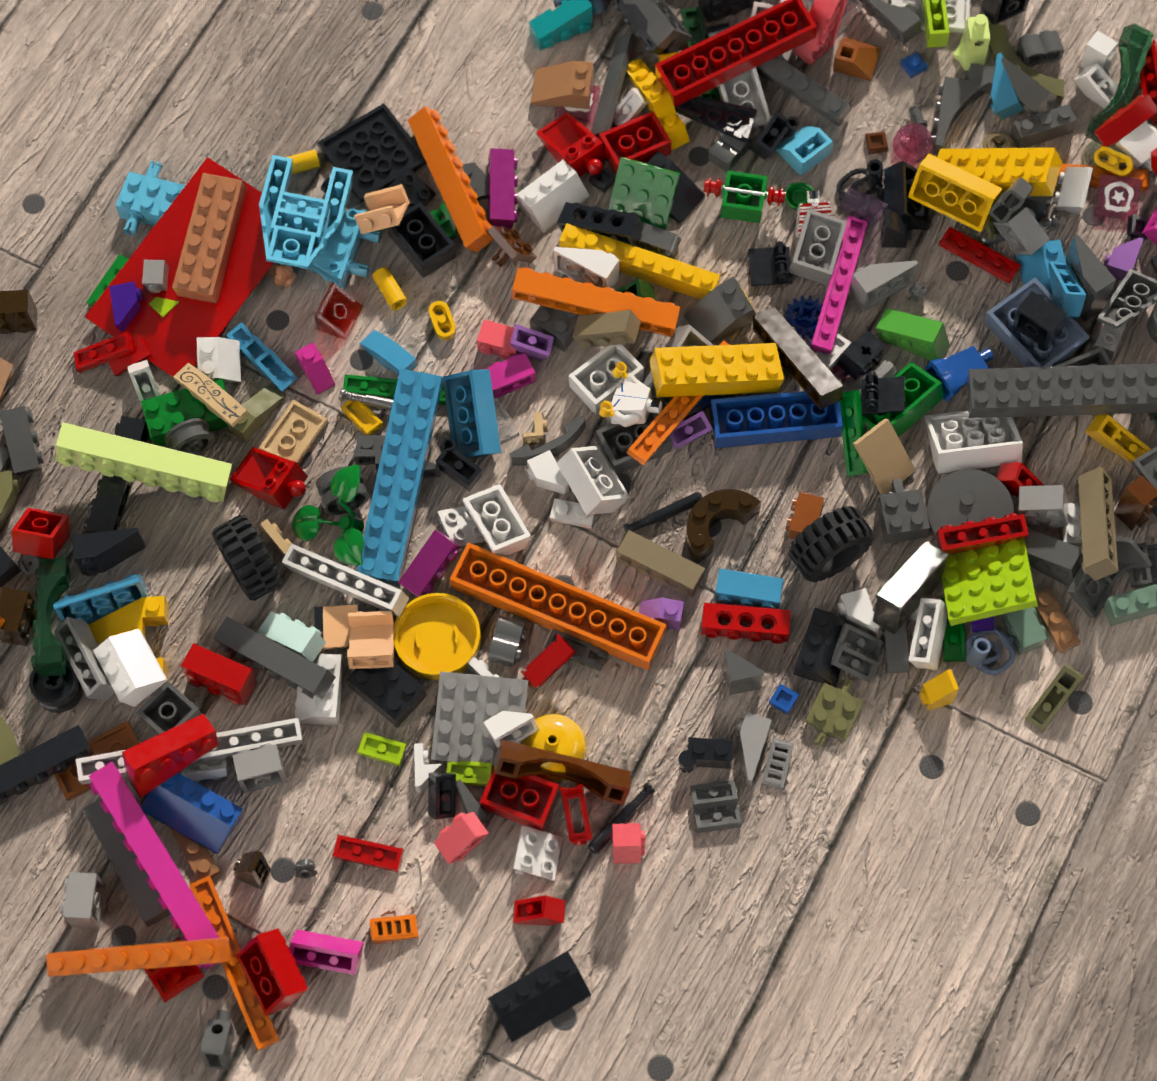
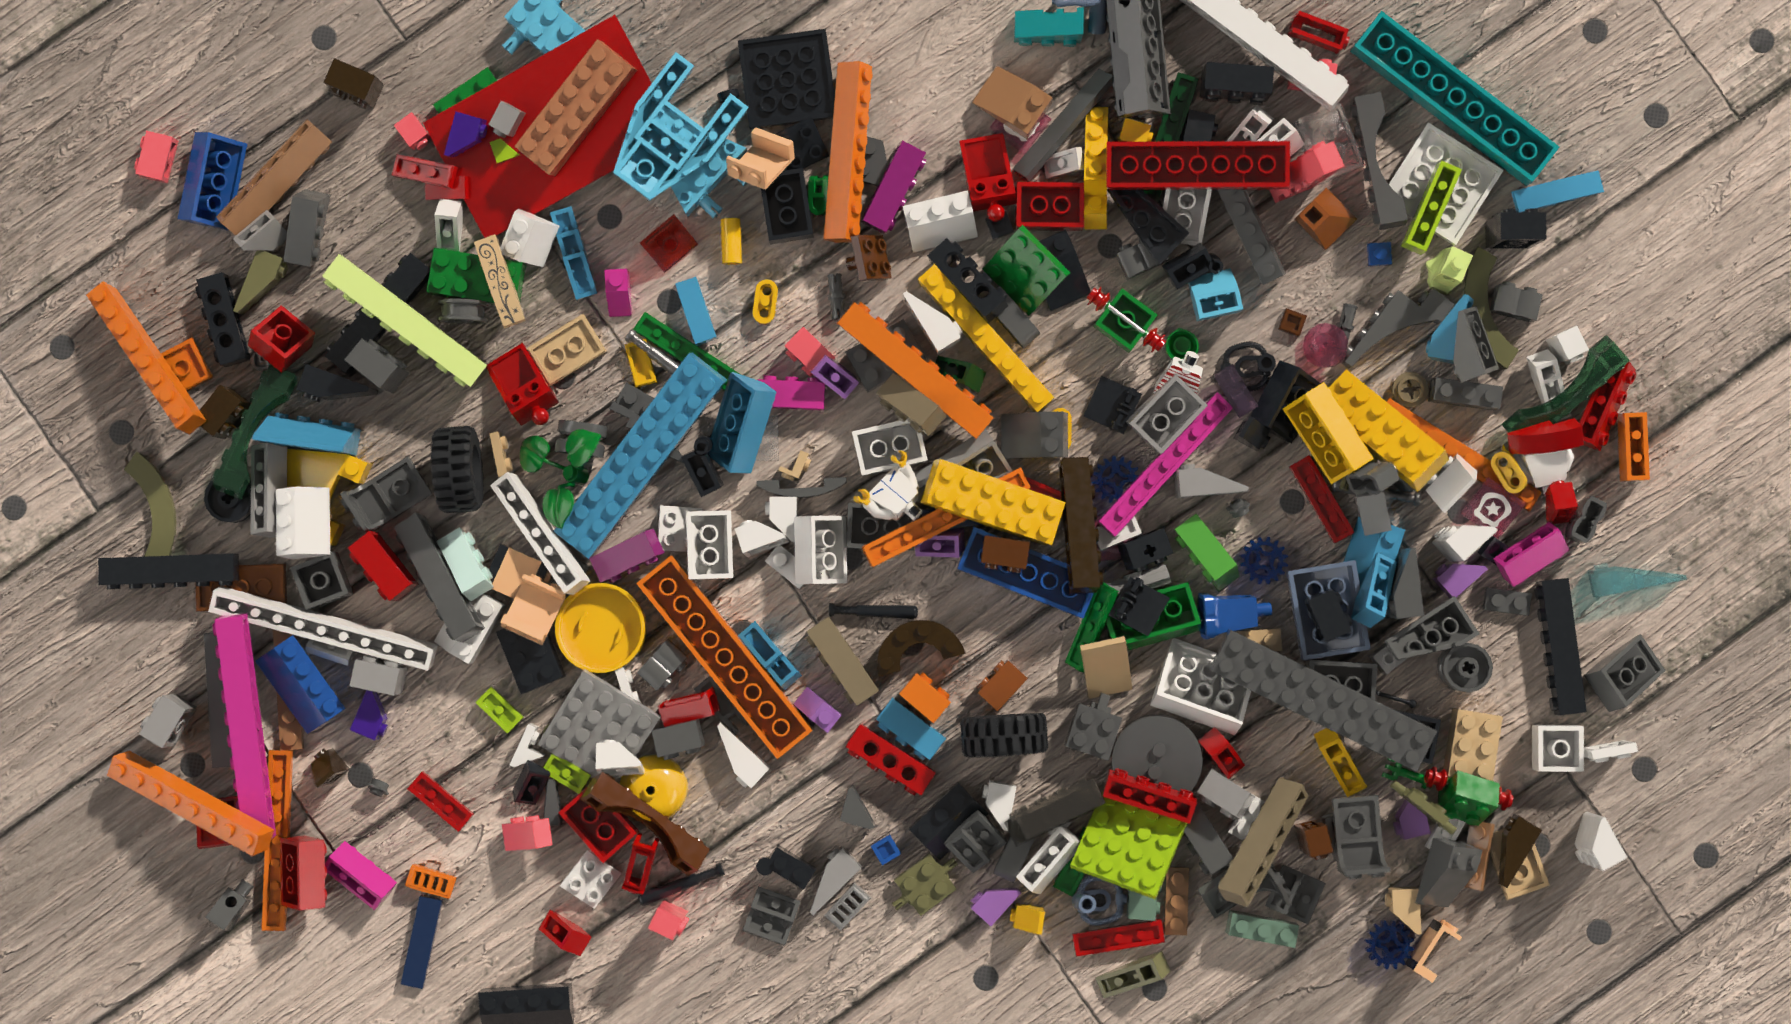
camera: 30 degrees right, 20 degrees up
red wedge [122,713,218,798] -> none
olive slope [227,385,285,444] -> none
yellow piece [286,150,320,175] -> none
none -> dark grey bracket [340,456,433,532]
none -> dark grey brick [345,339,410,393]
none -> dark purple slope [350,690,388,740]
none -> coral brick [394,112,431,150]
none -> dark blue tile [401,895,443,989]
none -> dark grey brick [651,719,705,760]
none -> white slope [717,722,770,788]
none -> white slope [735,520,789,557]
none -> dark azure slope [738,621,802,690]
none -> dark grey pin [827,273,845,320]
none -> orange brick [899,672,951,723]
none -> medium lavender slope [970,888,1021,926]
none -> reddish brown brick [980,536,1030,573]
none -> red plate [1072,919,1165,957]
none -> clear blue gear [1239,536,1288,585]
none -> white slope [1432,525,1498,562]

